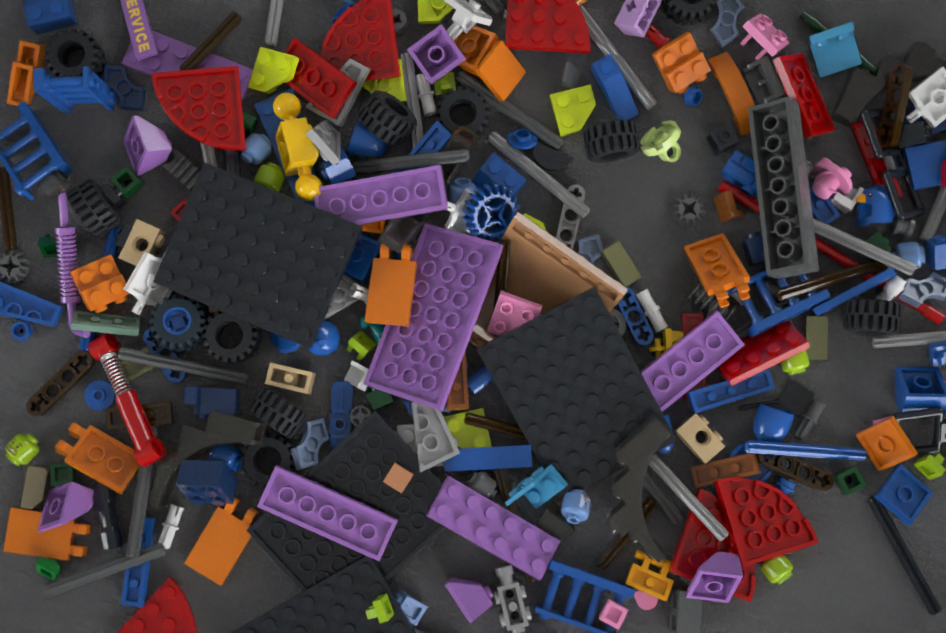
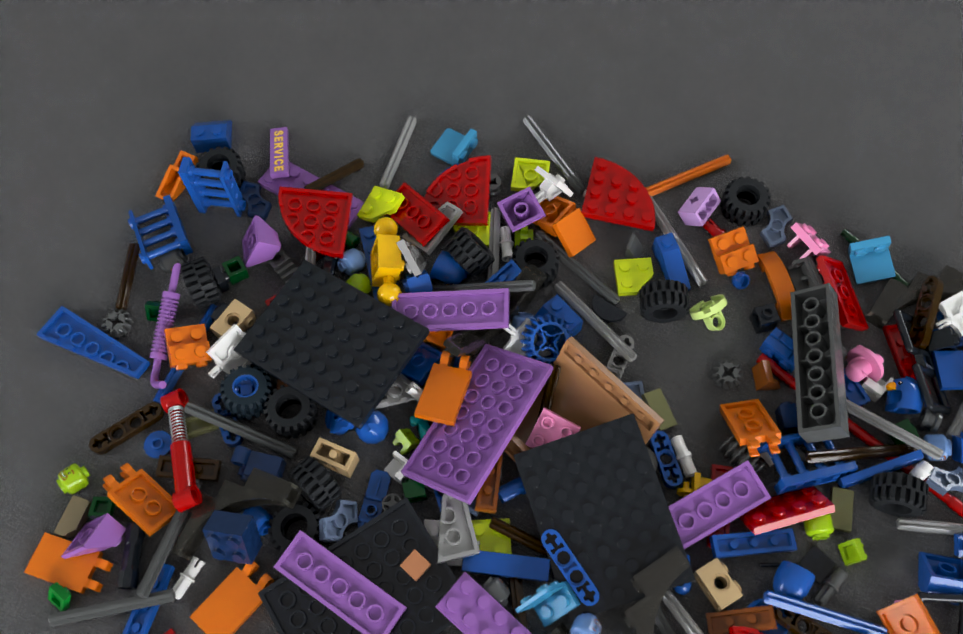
camera: 10 degrees right, 20 degrees down
blue plate [11,320,33,342] -> none
sand green tile [71,311,140,336] -> none
blue piece [507,129,537,149] -> none
none -> blue beam [541,529,599,606]
none -> lime tile [838,538,868,566]

